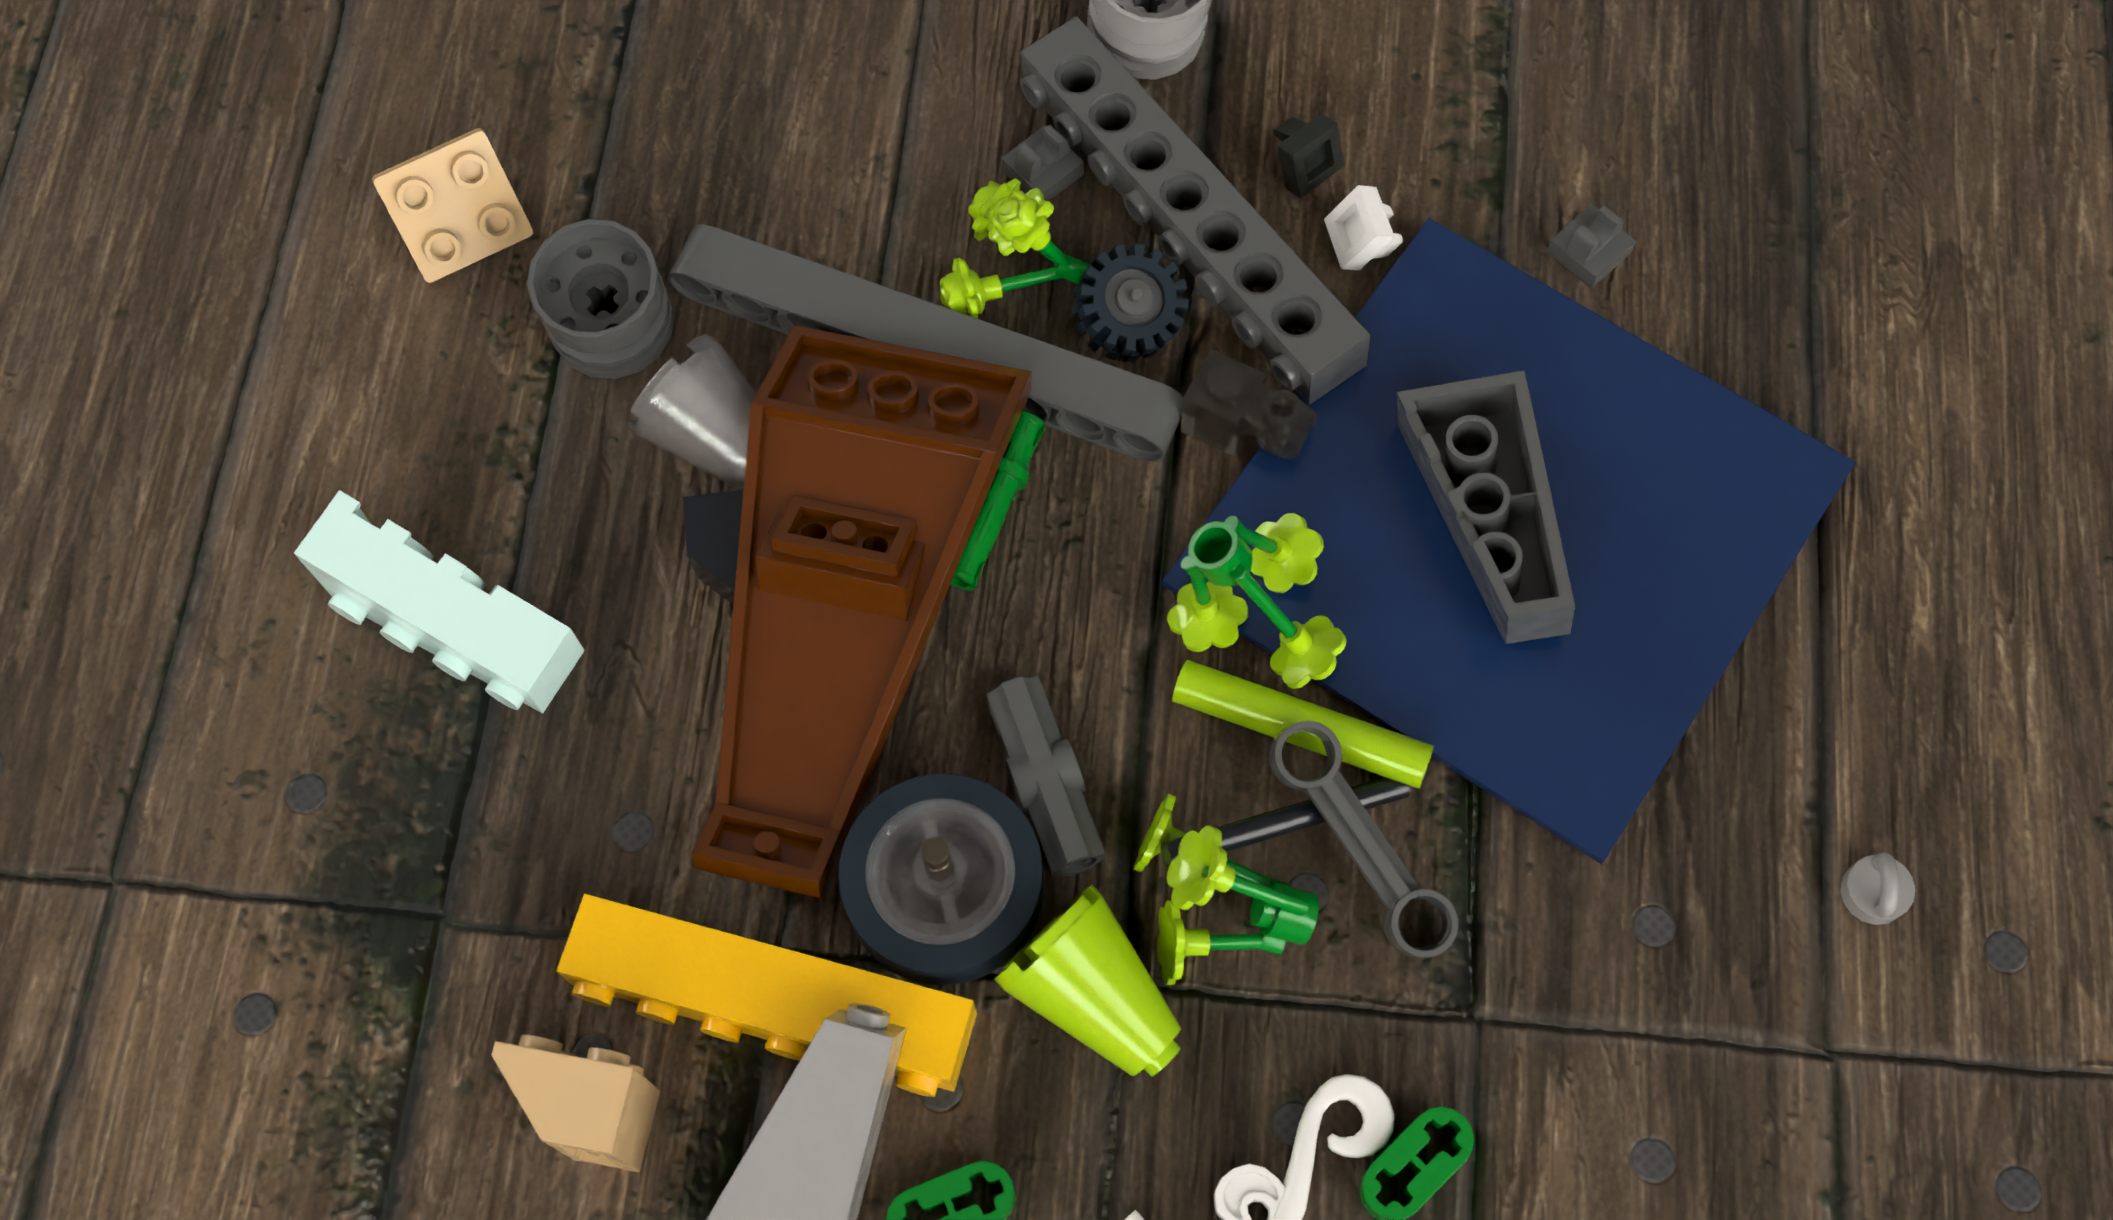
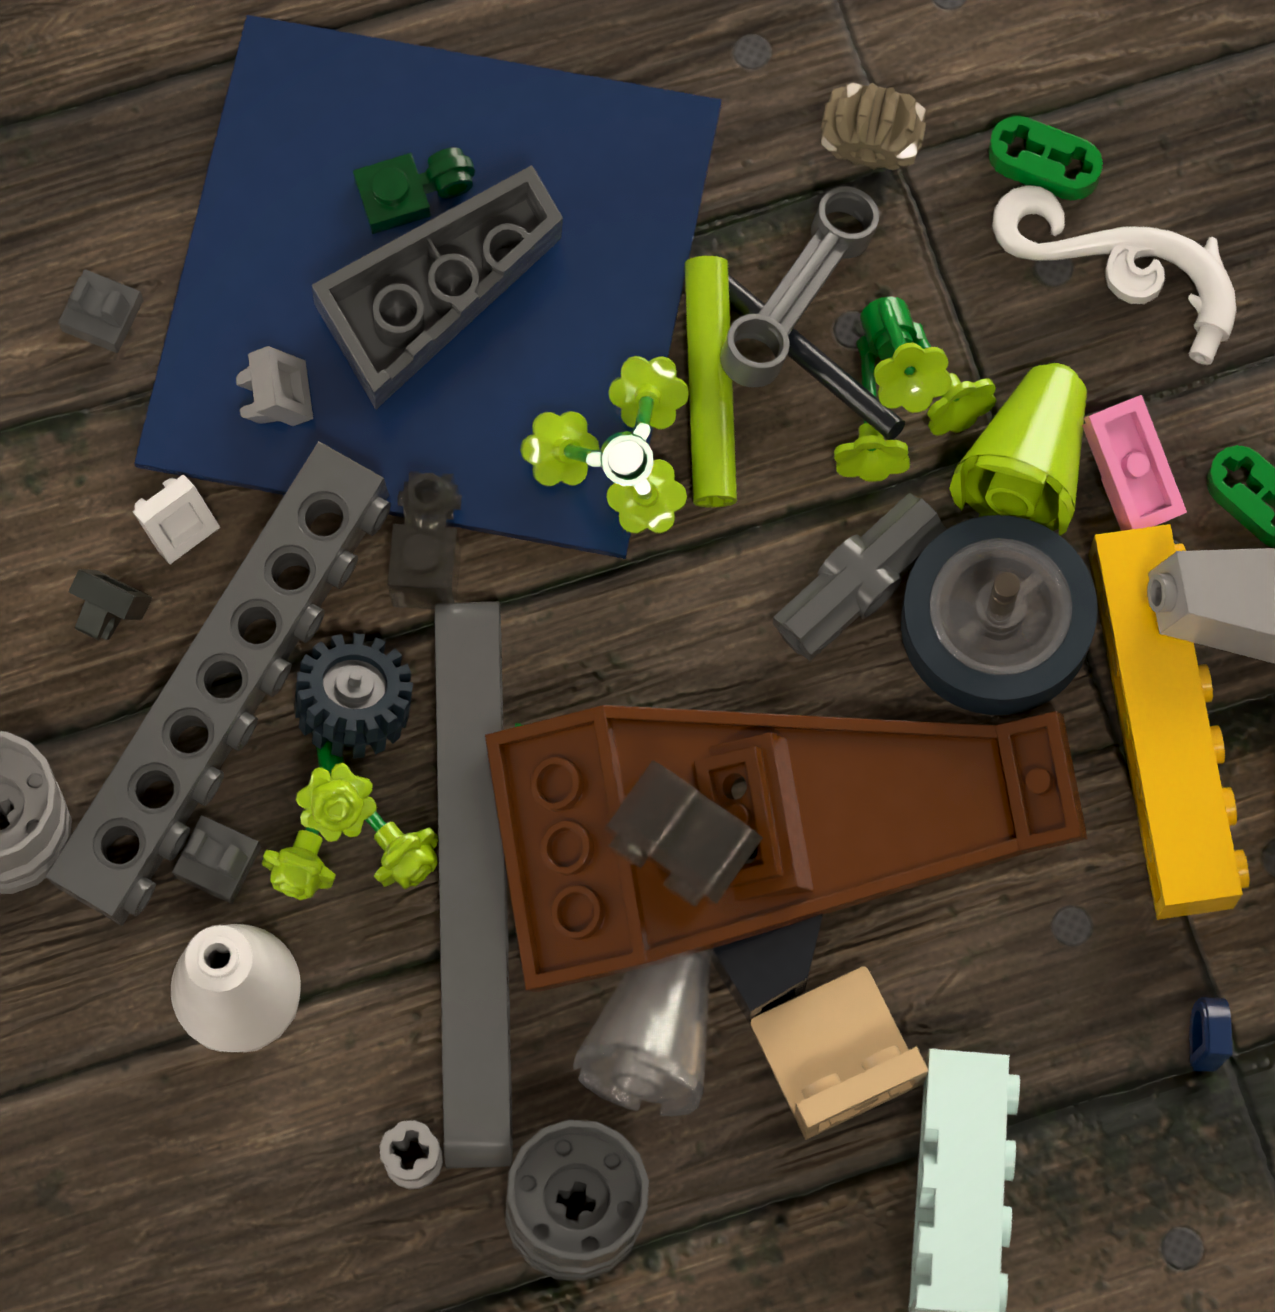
camera: 115 degrees left, 5 degrees up
none -> white cone [171,924,301,1053]
none -> light grey tile [236,346,313,426]
none -> dark green plate [352,148,476,234]
none -> light grey bush [380,1120,443,1189]
none -> clear smoke brick [604,760,763,908]
none -> tan bracket [750,967,929,1140]
none -> dark tan gear [821,83,926,170]
none -> bright pink plate [1082,395,1187,531]
none -> dark blue tile [1189,997,1233,1072]

